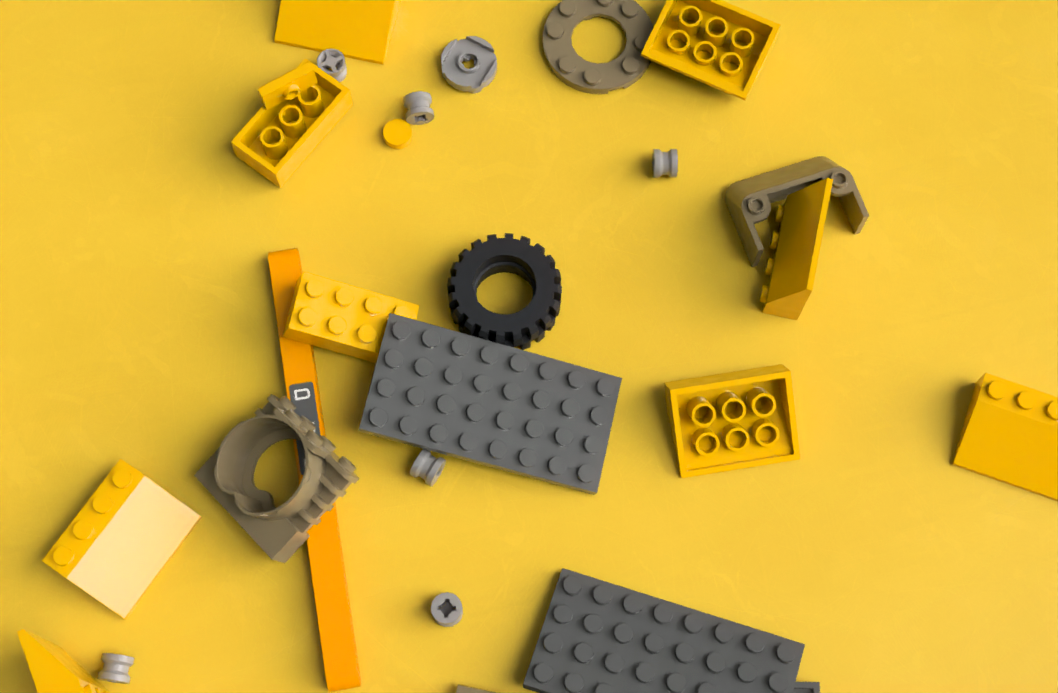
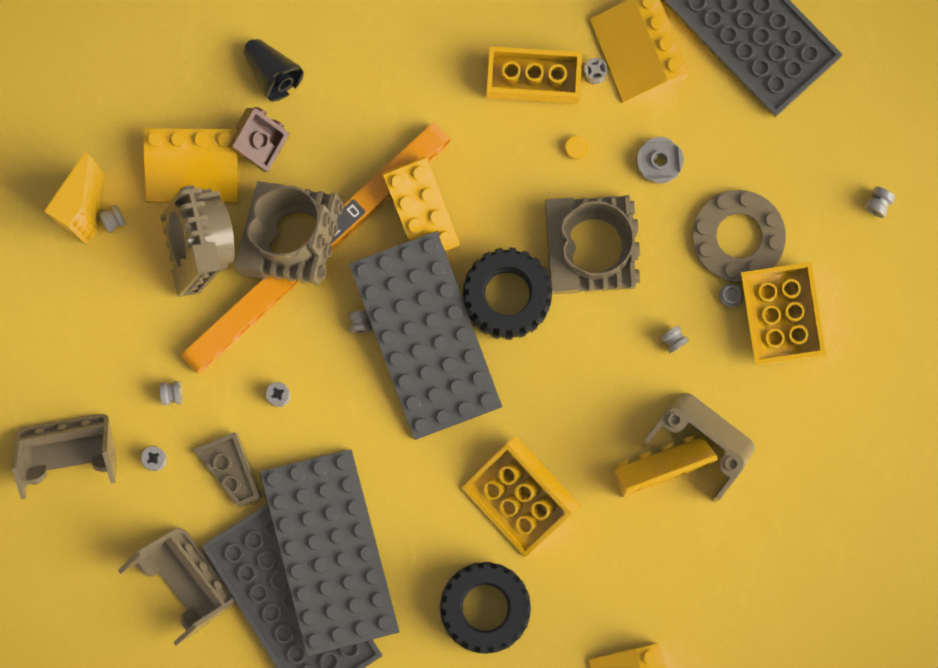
camera: 60 degrees right, 10 degrees up
yellow plate [258,62,318,110] -> none
light grey wheel [403,91,434,125] -> none
none -> dark tan hose [160,185,235,297]
none -> plate [229,107,290,172]
none -> black cone [243,39,304,102]
none -> black tyre [440,562,531,654]
none -> dark tan hose [545,195,640,295]
none -> light grey plate [719,284,743,307]

